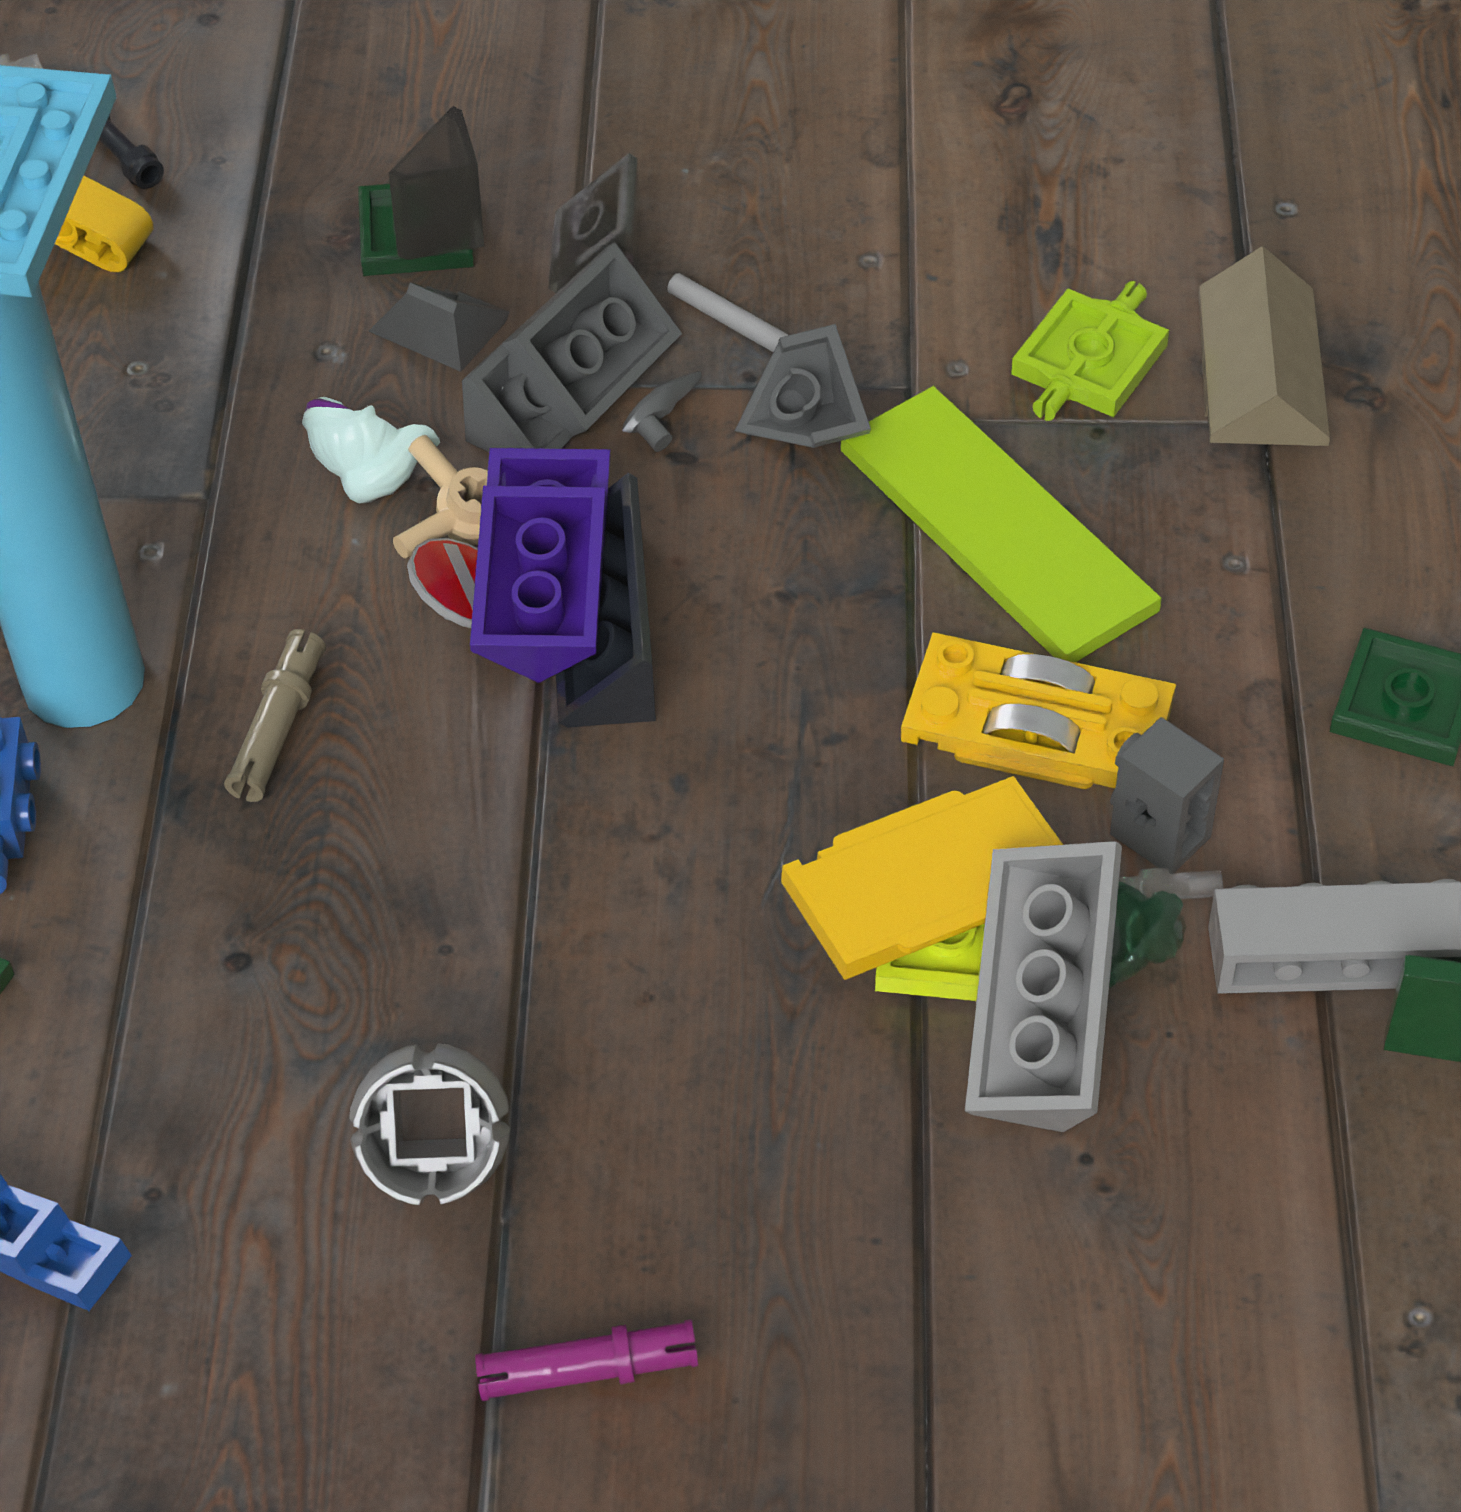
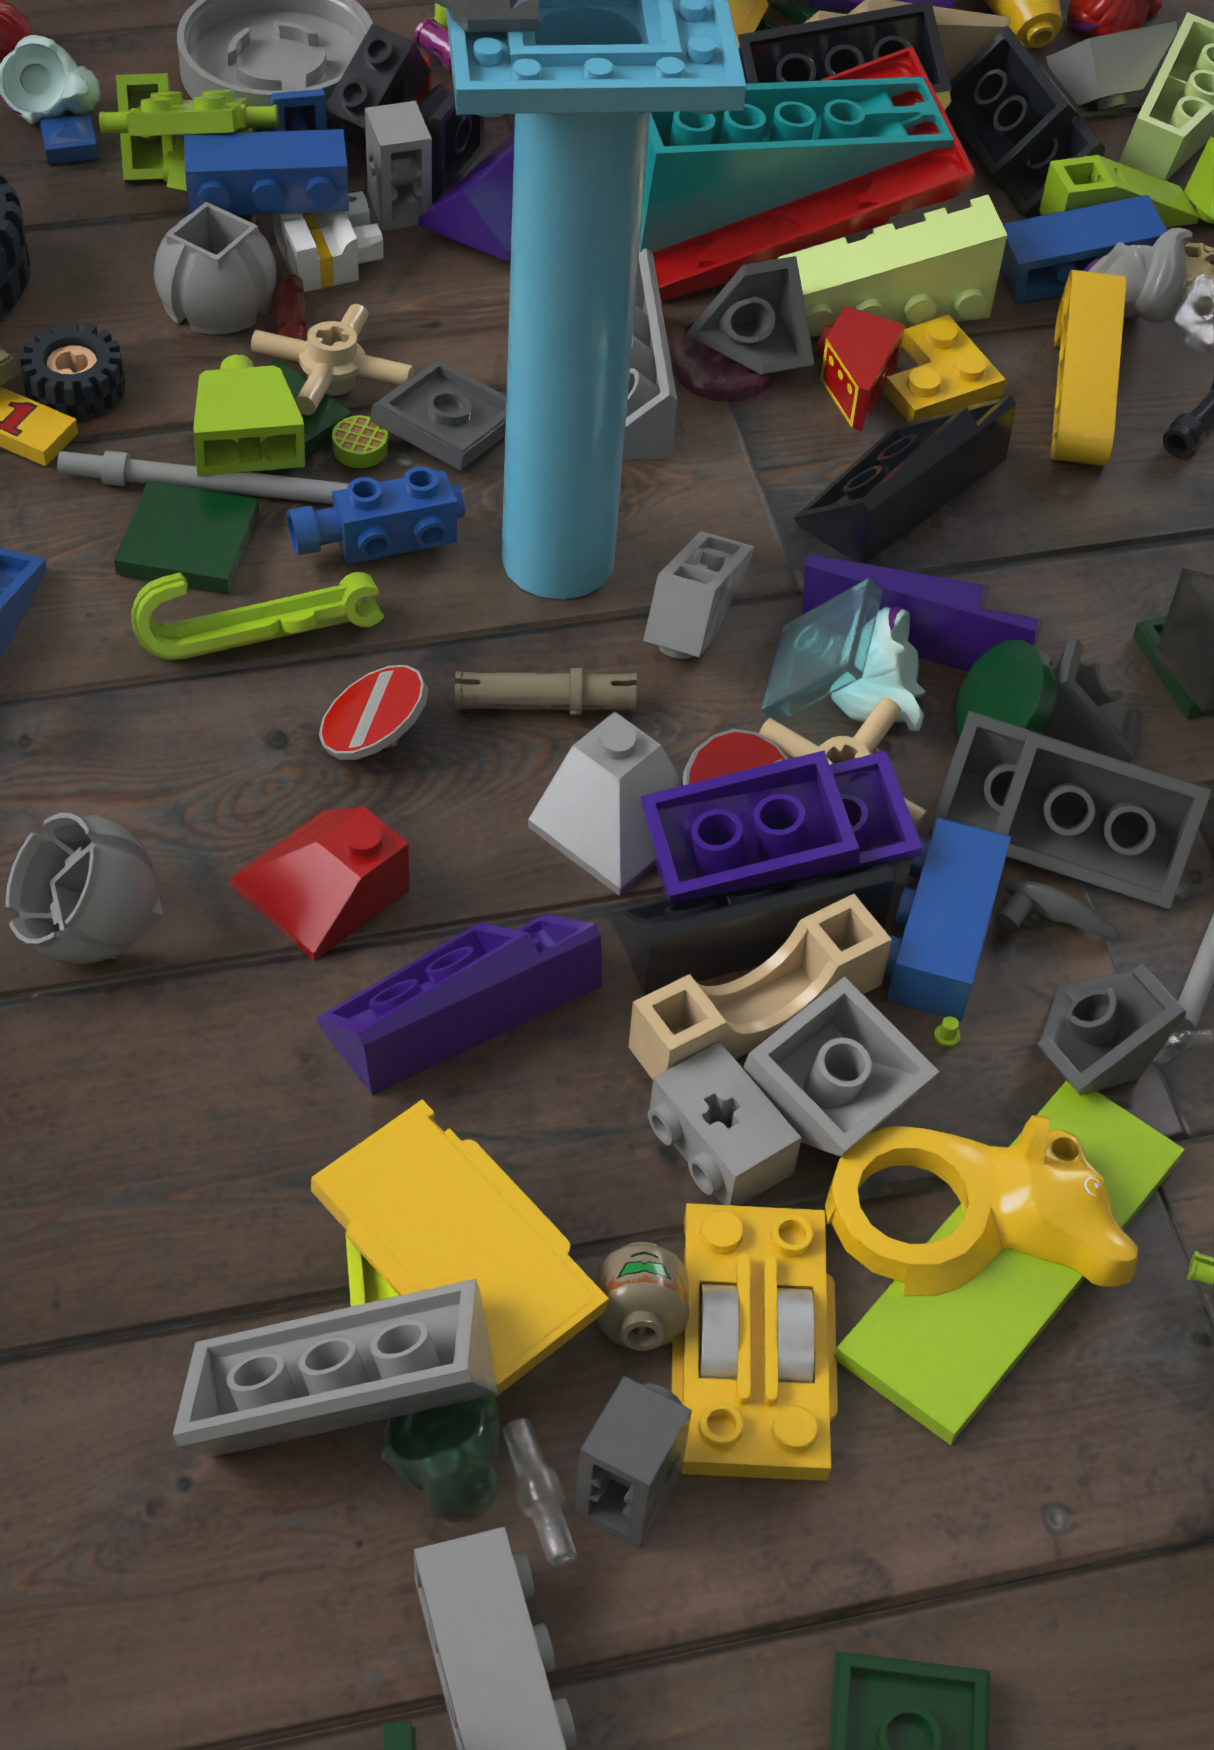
camera: 70 degrees right, 0 degrees up
none -> lime piece [131,572,384,660]
none -> red slope [228,807,409,961]
none -> dark purple slope [316,914,602,1095]
none -> red piece [319,665,429,760]
none -> light grey slope [528,712,683,896]
none -> dark tan head [596,1242,689,1351]
none -> tan arch [628,894,892,1080]
none -> light grey slope [643,531,754,659]
none -> light grey brick [648,1041,802,1206]
none -> light grey slope [743,976,940,1157]
none -> clear light blue plate [761,578,882,721]
none -> black slope [794,395,1017,564]
none -> dark purple slope [802,554,1043,672]
none -> yellow animal [825,1115,1138,1296]
none -> blue brick [884,817,1011,1022]
none -> lime piece [934,1016,961,1048]
none -> dark green tile [955,640,1058,737]

